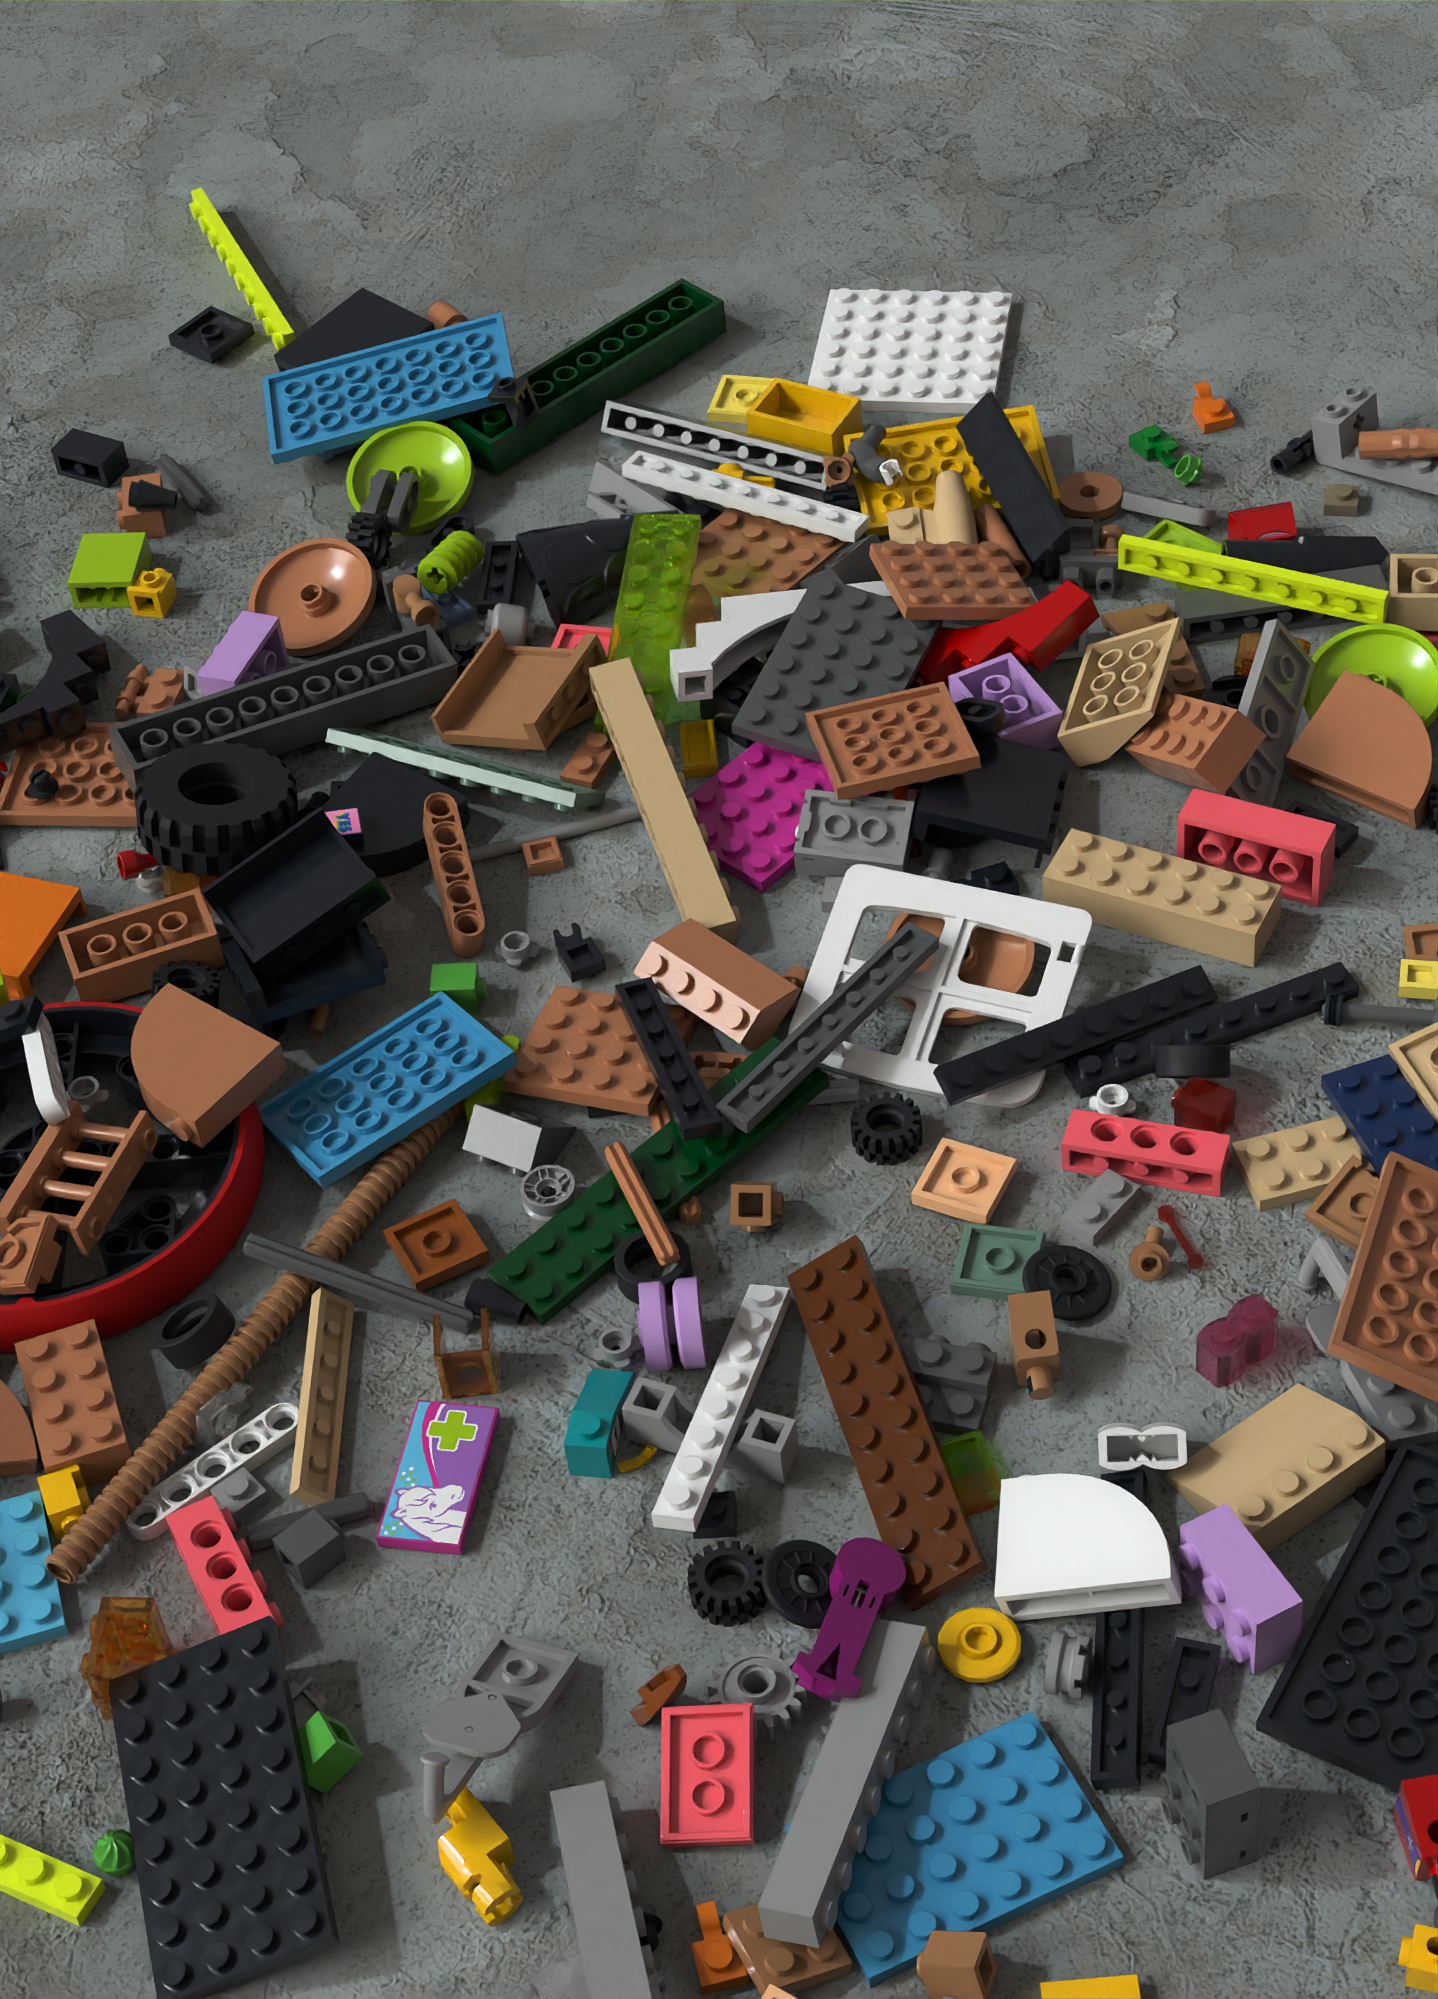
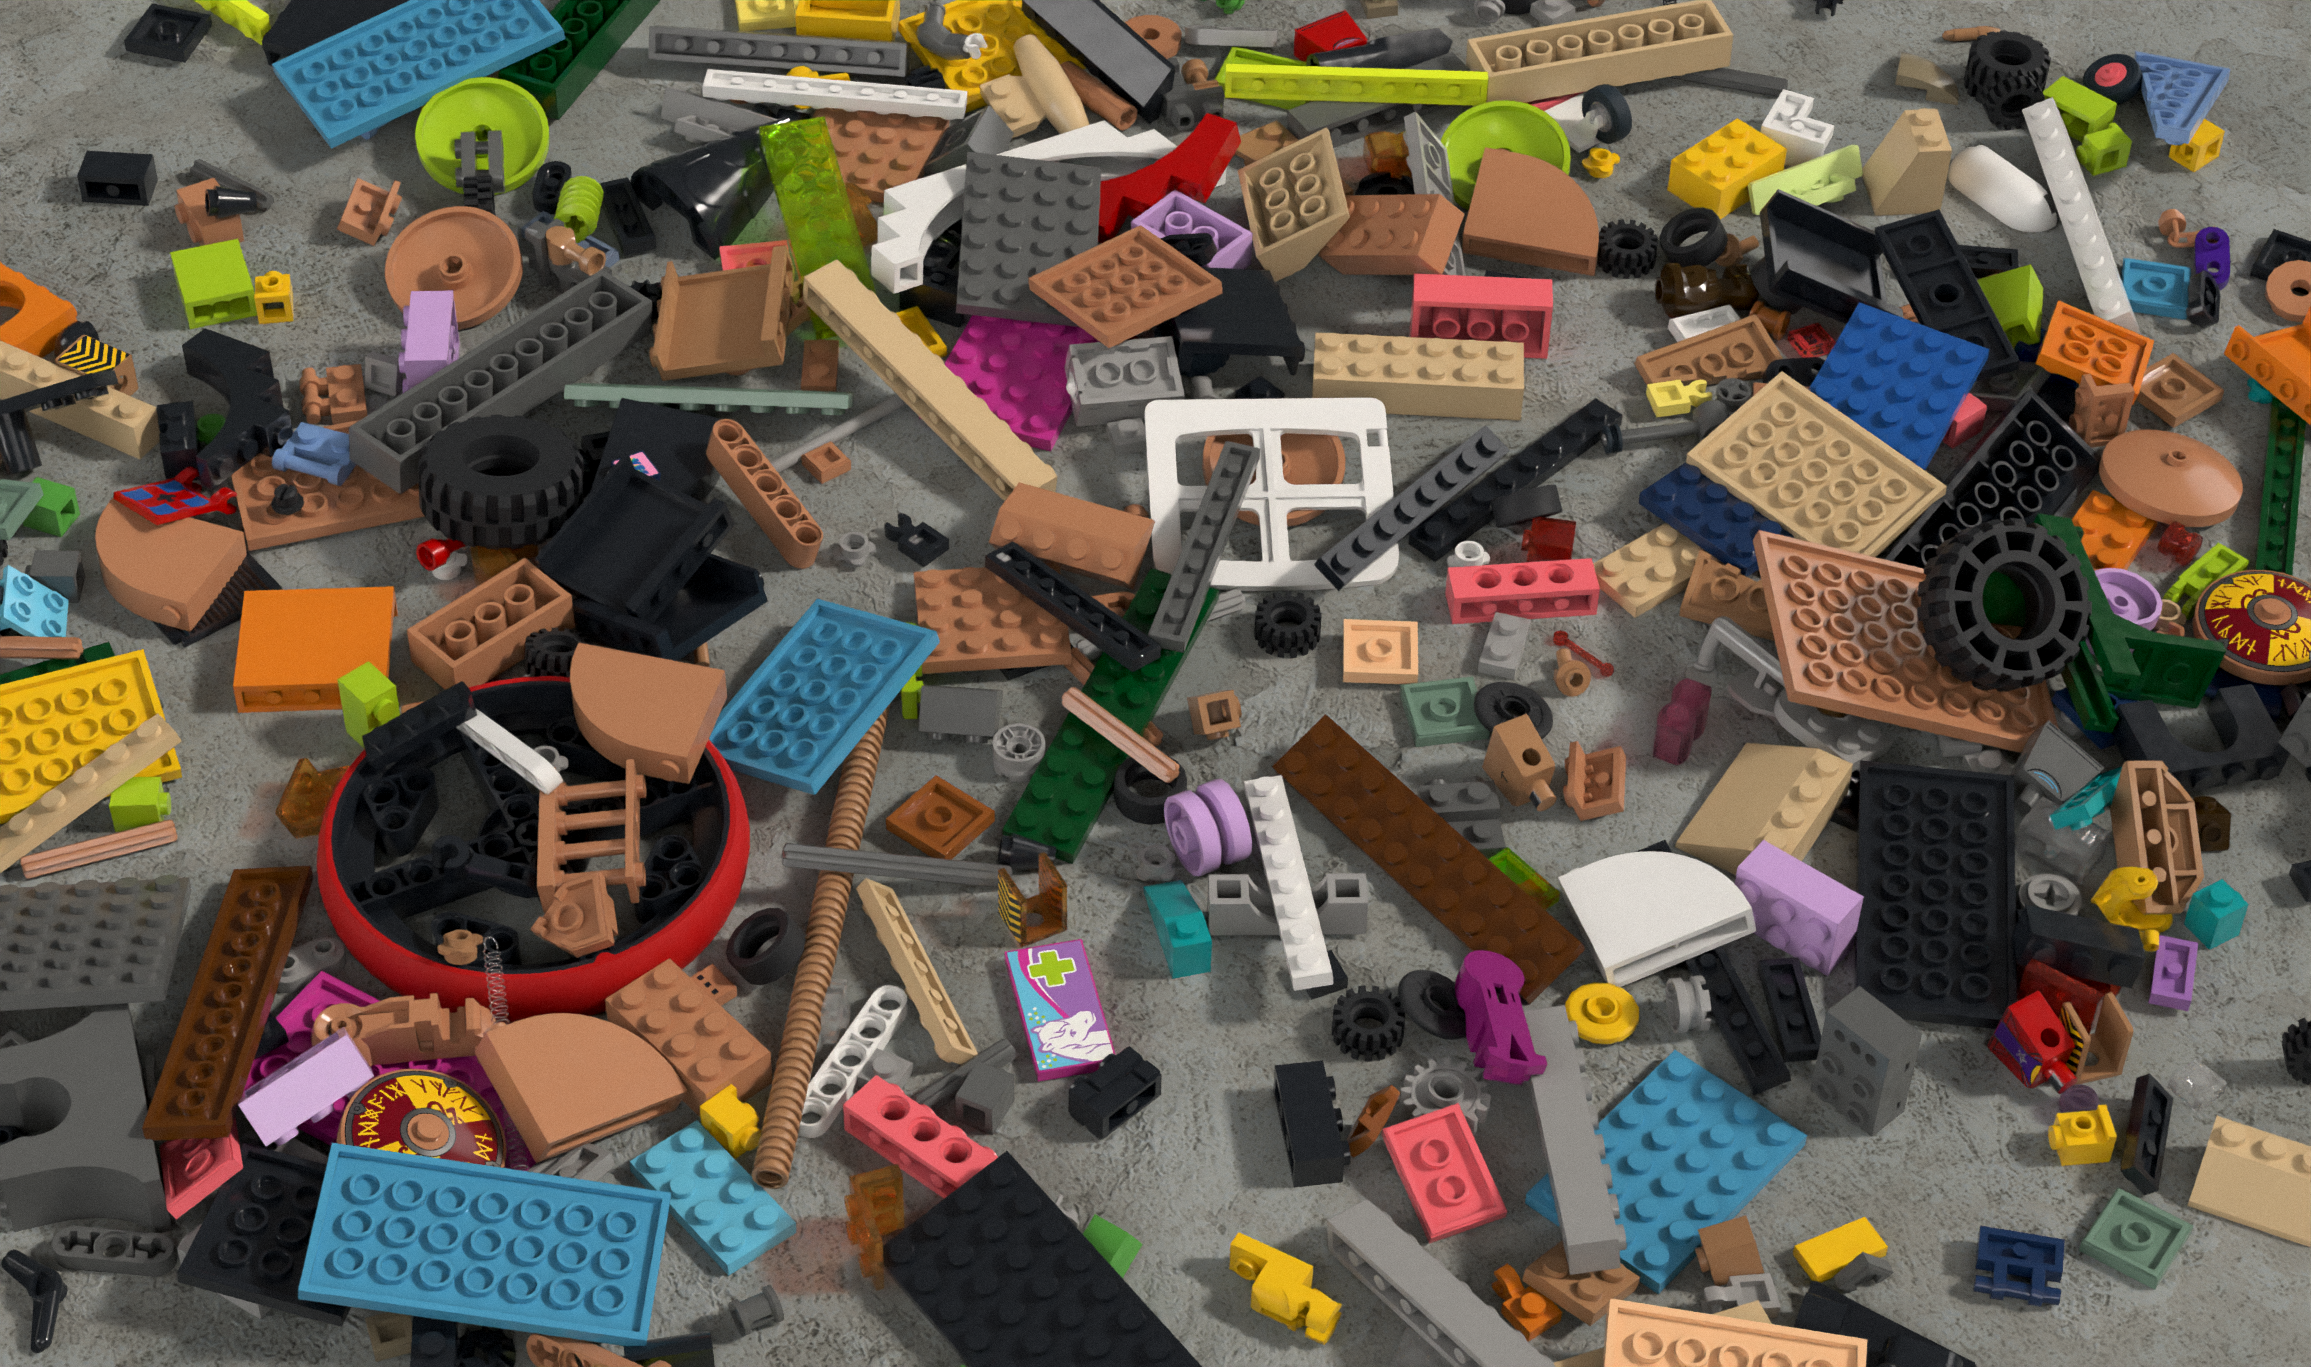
camera: 30 degrees left, 0 degrees up
light grey plate [421,1632,579,1824] -> none
bright green brick [429,962,487,1015] -> none
light grey head [484,603,535,646] -> none
black bracket [487,377,540,429] -> none
yellow leg [617,1445,657,1474] -> none
medium nougat plate [823,453,857,487] -> none
nougat plate [869,540,1036,620] -> none
white brick [1098,1421,1187,1471] -> none
none -> medium blue plate [272,422,357,486]
none -> nougat bracket [337,178,402,246]
none -> nougat tile [690,964,737,1006]
none -> black brick [1068,1046,1162,1140]
none -> black brick [1273,1060,1350,1188]
none -> nougat bracket [1563,741,1626,821]

